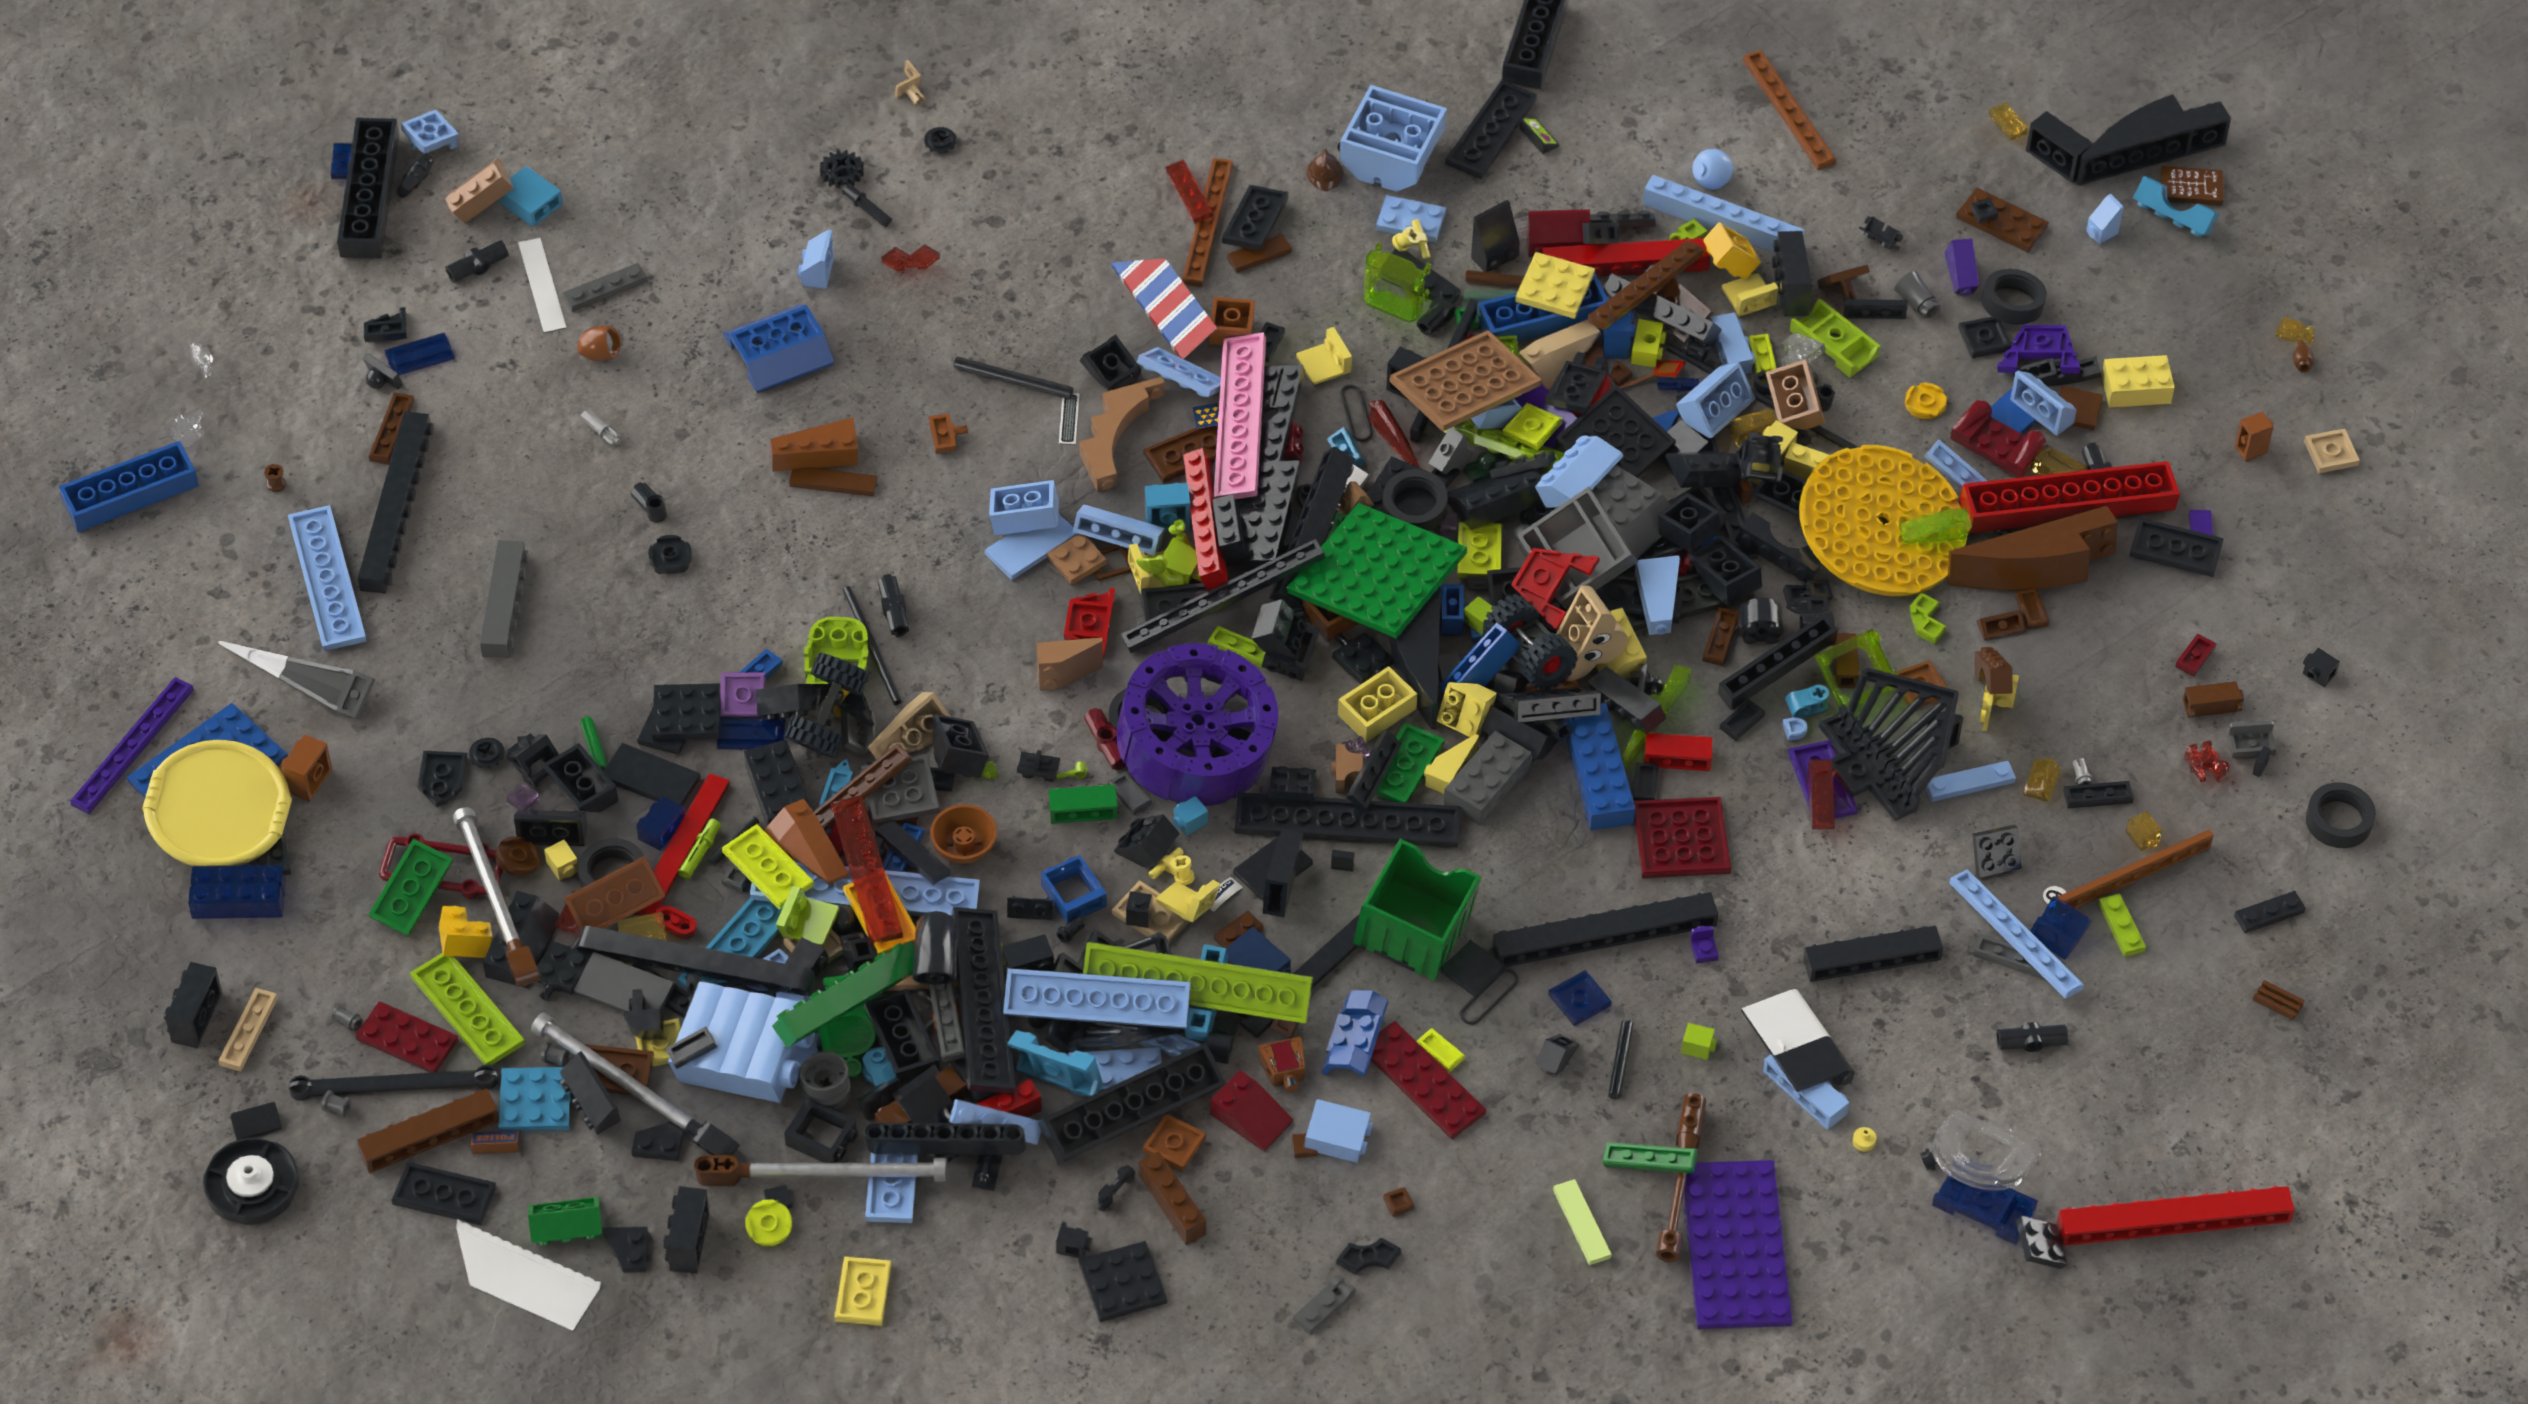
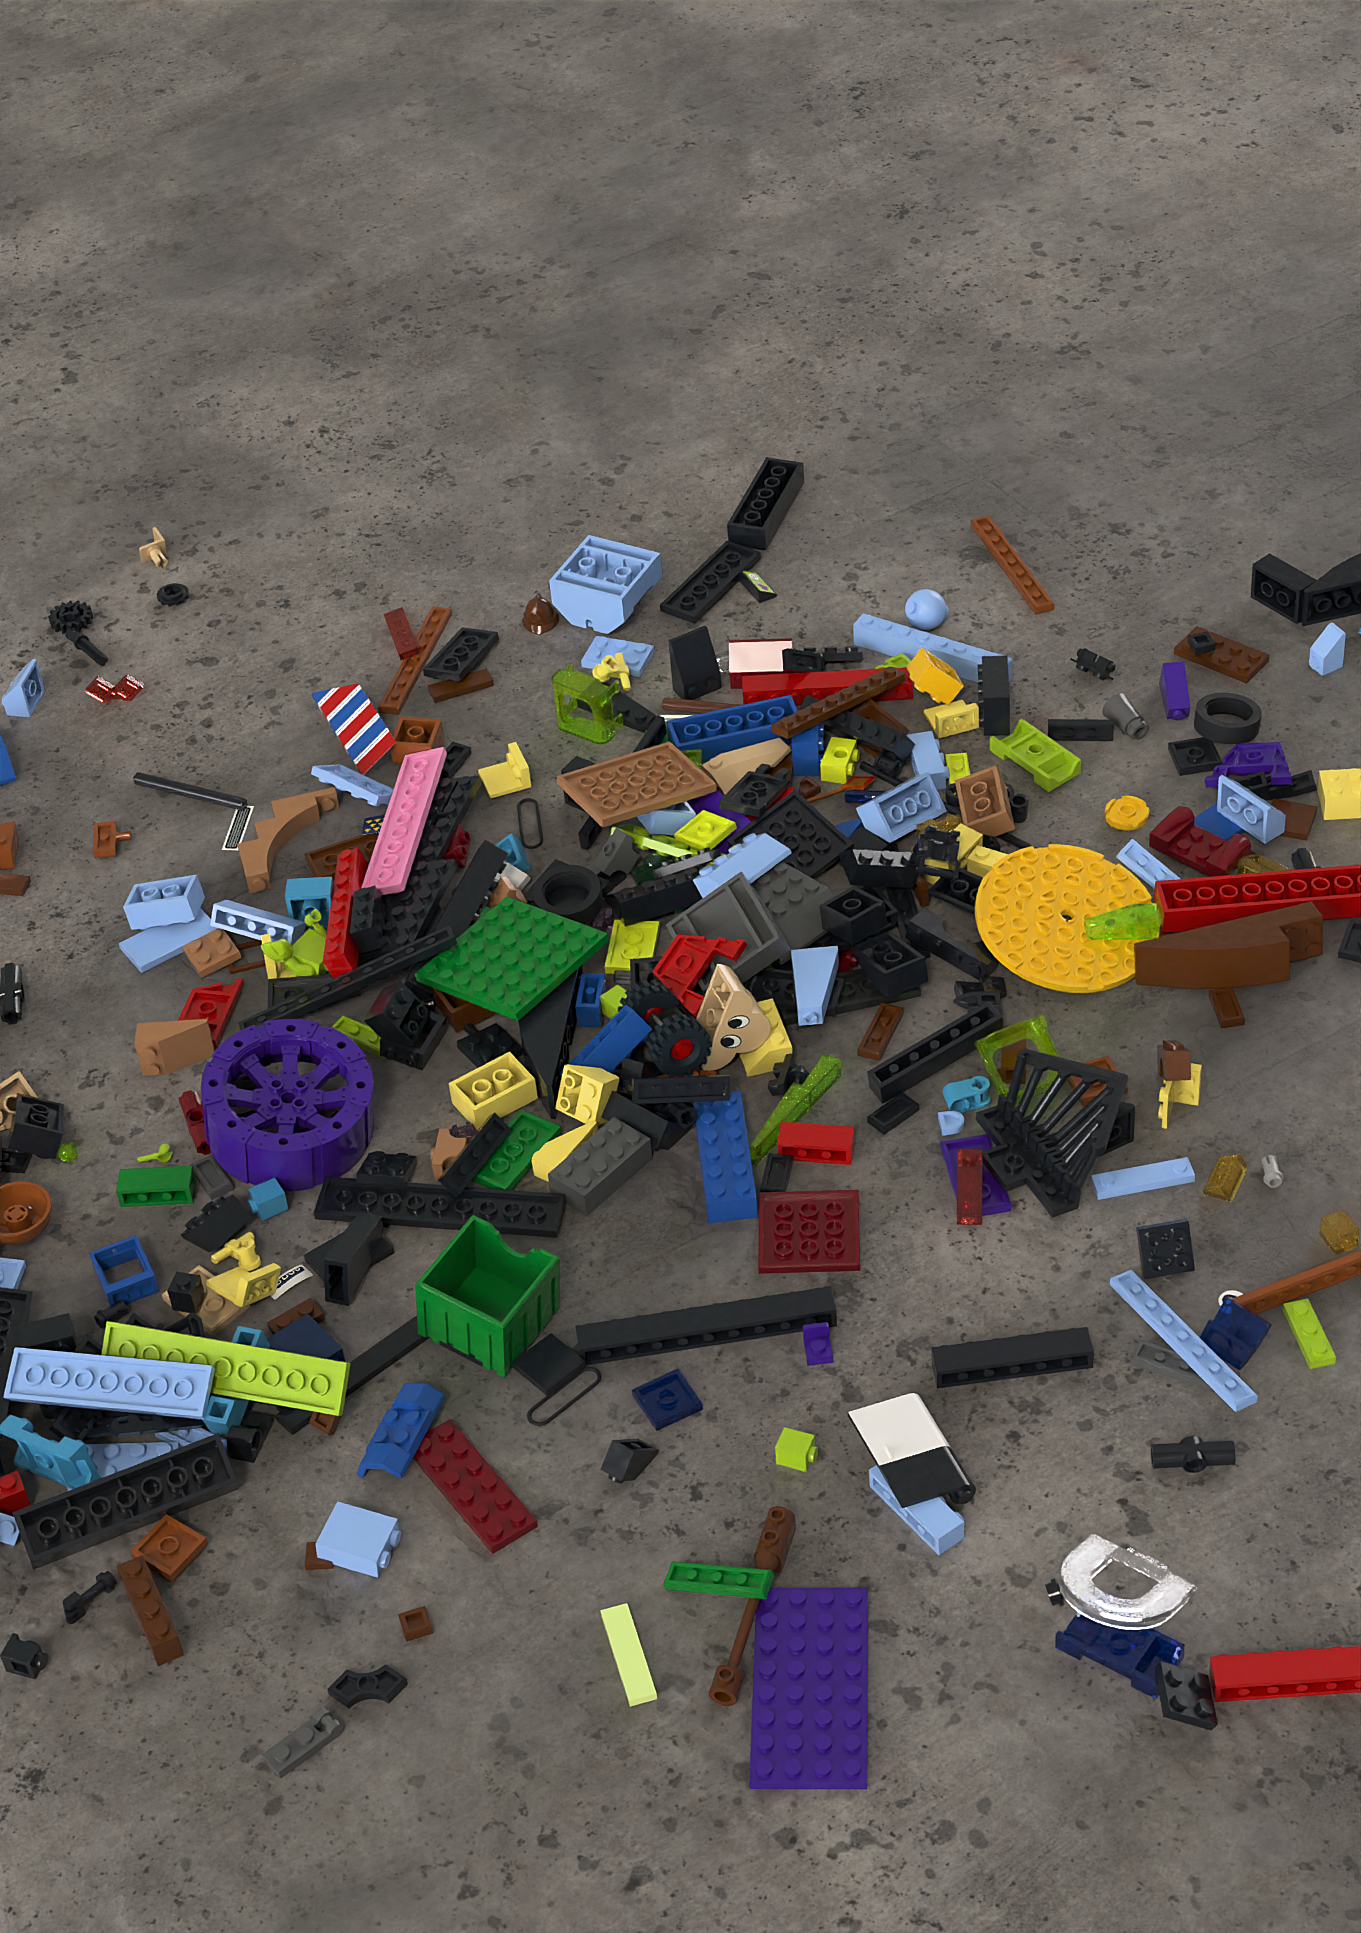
camera: 10 degrees right, 10 degrees down
black hinge [1007,896,1053,920] -> none
black hips [1017,750,1061,782] -> none
black plate [1078,1241,1167,1322] -> none
black slope [1079,334,1141,391] -> none
dark red slope [1210,1070,1293,1152] -> none
torso [1258,1037,1305,1093] -> none
black tile [1331,850,1355,872] -> none
clear red piece [1368,400,1420,468] -> none
black piece [1417,296,1457,335] -> none
neon yellow tile [1417,1028,1465,1073] -> none
light yellow plate [1515,252,1595,319] -> none
black brick [1587,666,1666,735] -> none
black axle [1608,1019,1634,1100] -> none
black brick [1738,598,1783,644] -> none
clear plate [1781,333,1826,367] -> none
reddish brown tile [1817,264,1870,302] -> none
light yellow tile [1853,1127,1877,1152] -> none
lime tile [1909,592,1947,645] -> none
reddish brown slope [1976,610,2026,640] -> none
clear yellow plate [1988,102,2028,141] -> none
black tile [2063,781,2134,809] -> none

